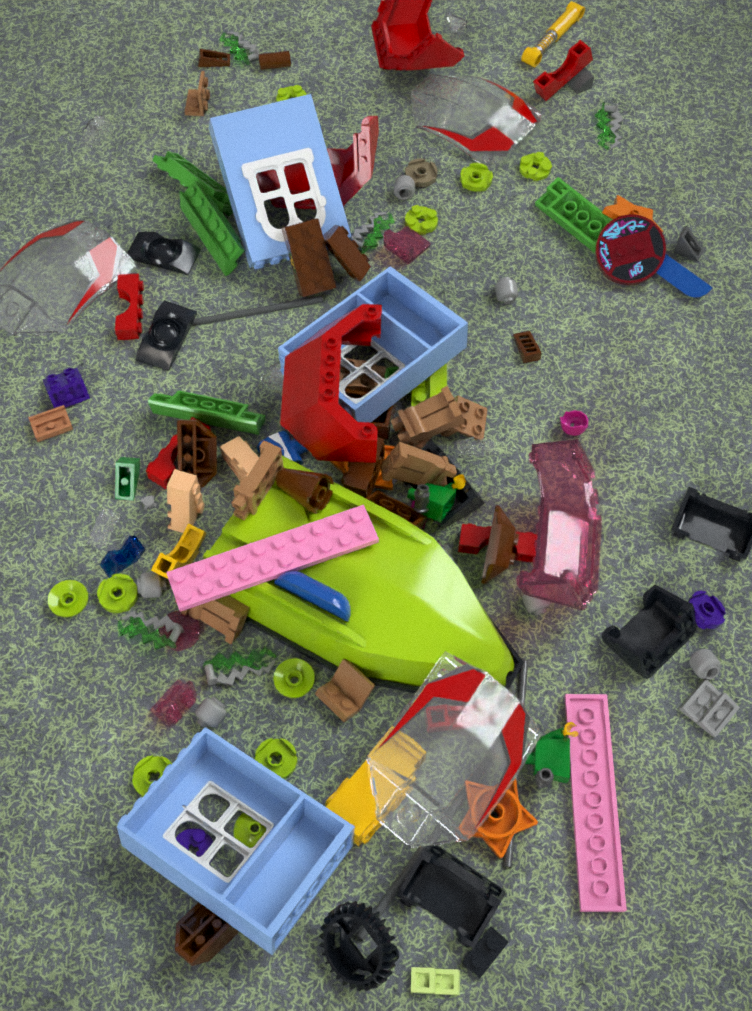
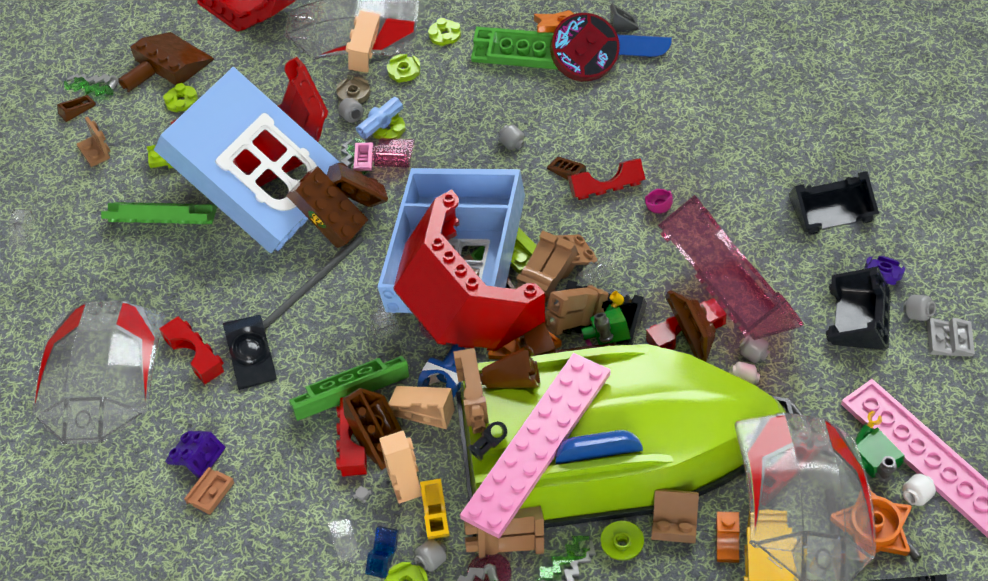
camera: 30 degrees left, 10 degrees down
green slope [115,457,140,501] -> none
black slope [125,232,201,275] -> none
bright green slope [180,181,245,276] -> none
none -> reddish brown slope [130,32,214,85]
none -> light nougat wedge [346,10,380,72]
none -> bright pink slope [353,142,374,171]
none -> light blue piece [356,97,403,139]
none -> black connector [468,421,507,461]
none -> red arch [567,158,646,200]
none -> orange arch [716,511,740,563]
none -> white head [729,362,760,385]
none -> white head [902,473,936,506]

